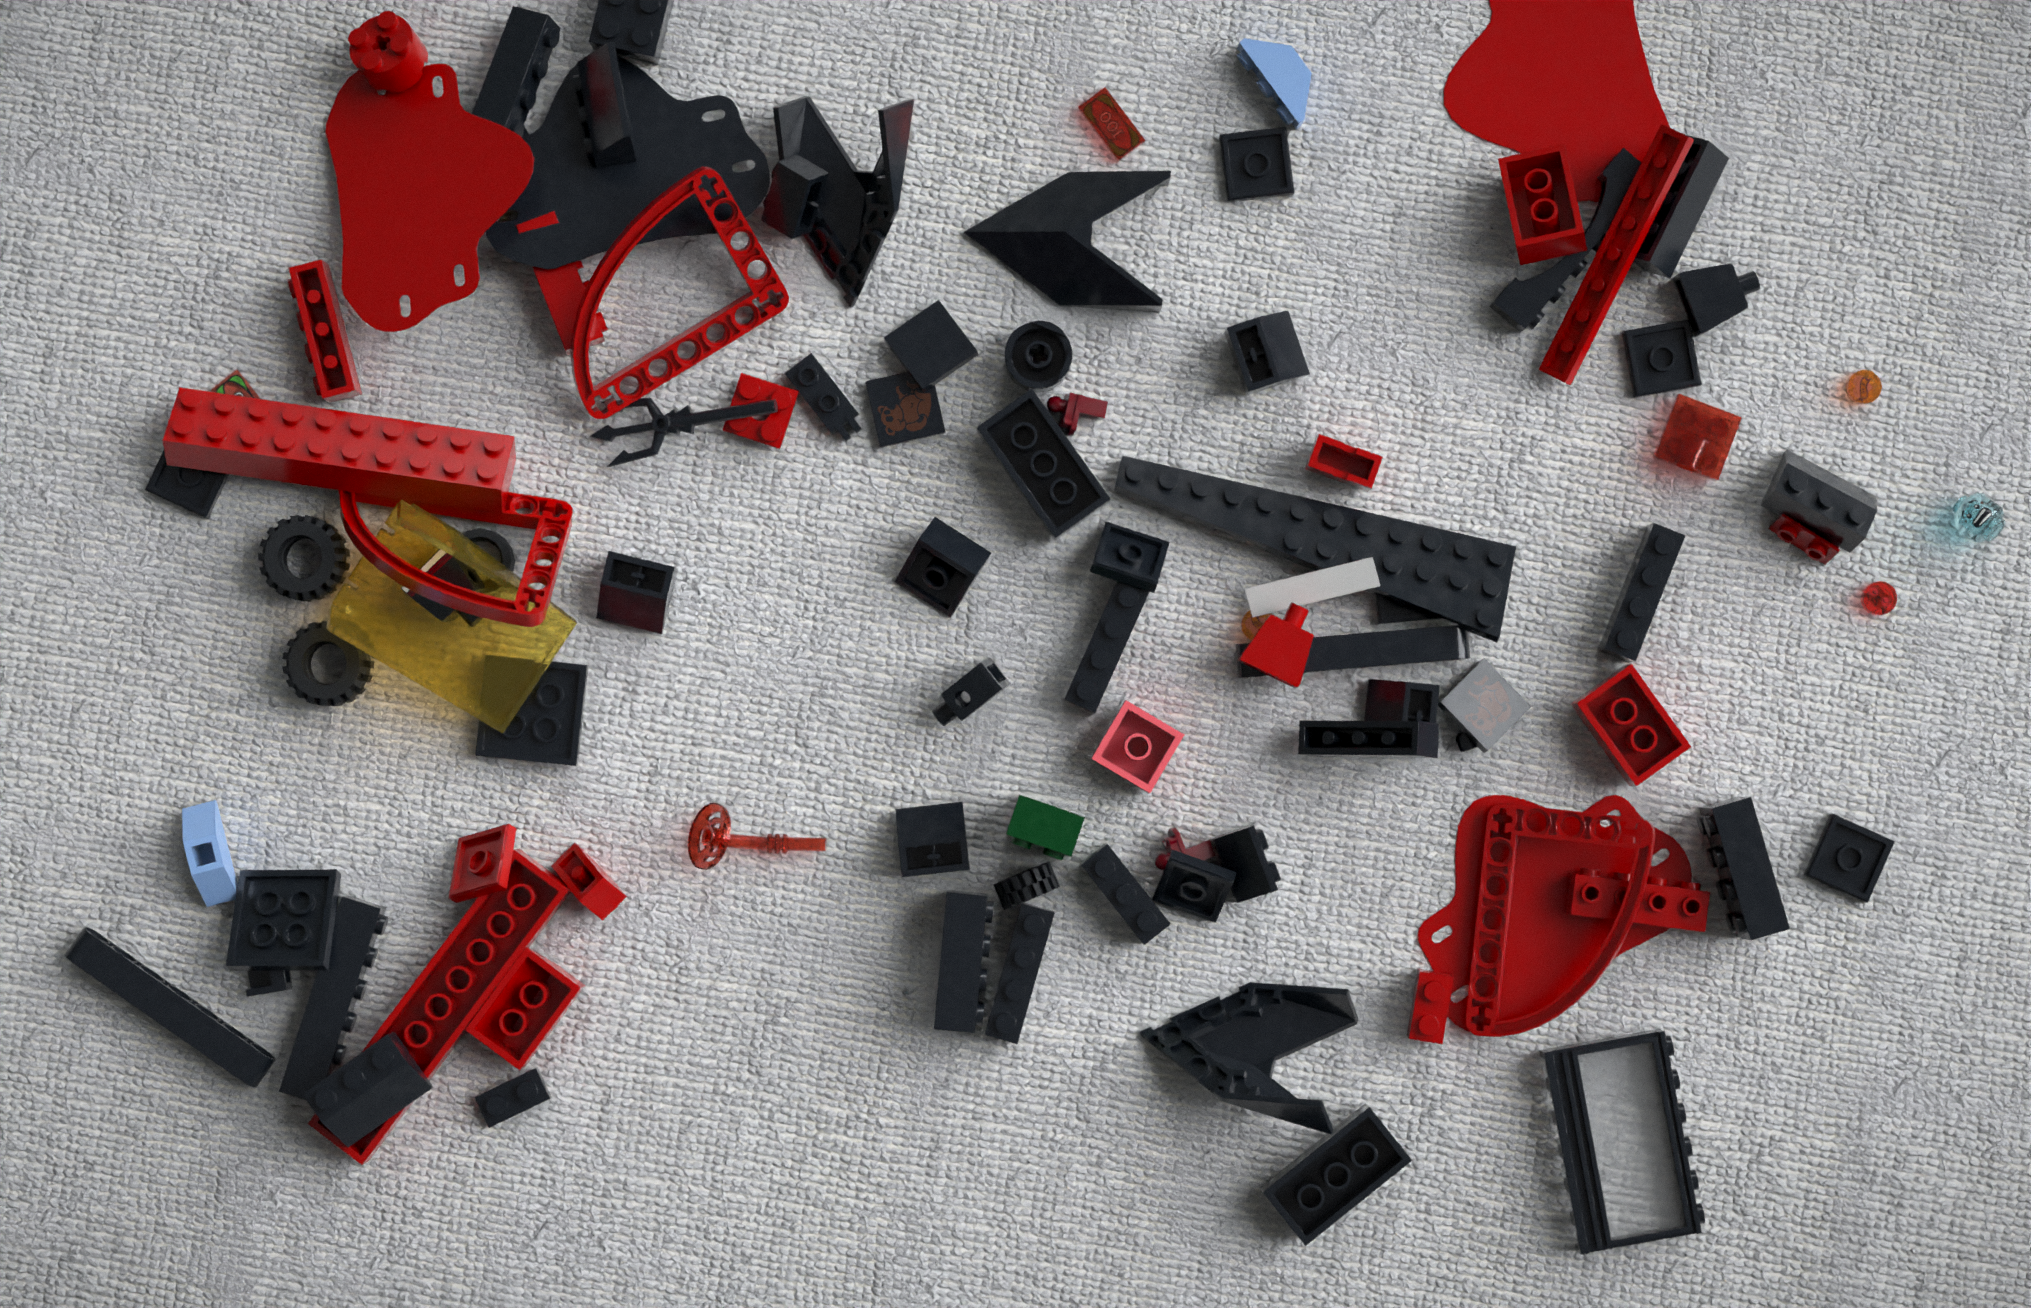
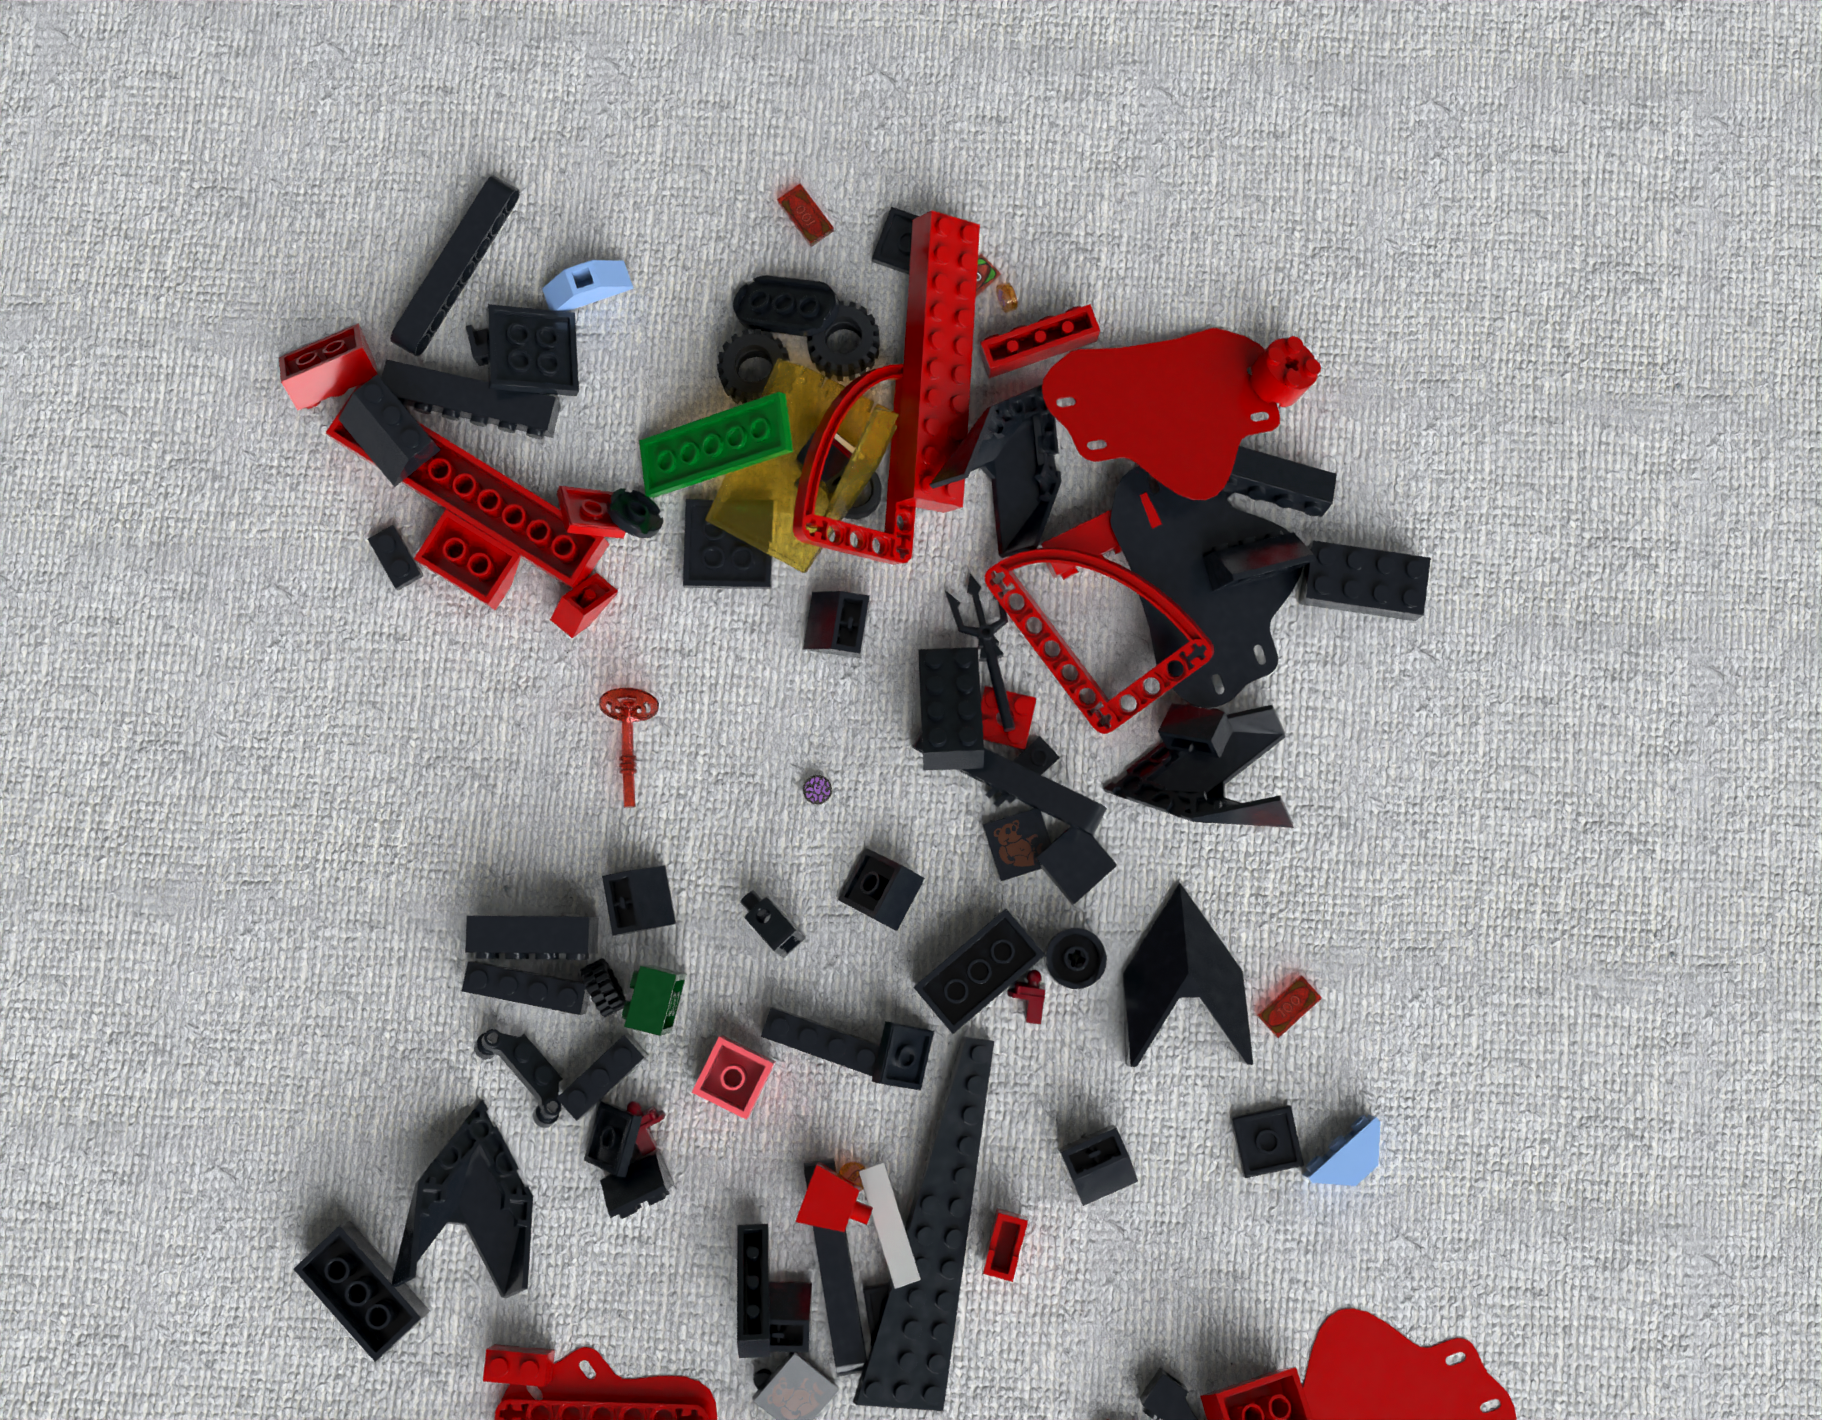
camera: 90 degrees right, 5 degrees down
none -> red slope [279,323,379,411]
none -> black plate [474,1029,563,1128]
none -> black tile [606,488,664,538]
none -> green plate [639,392,793,498]
none -> black tile [733,275,840,336]
none -> clear red tile [777,183,834,247]
none -> clear smoke tile [803,775,833,805]
none -> black beam [911,728,1107,836]
none -> black brick [918,647,984,771]
none -> black windscreen [929,384,1062,558]
none -> clear orange tile [996,282,1018,313]

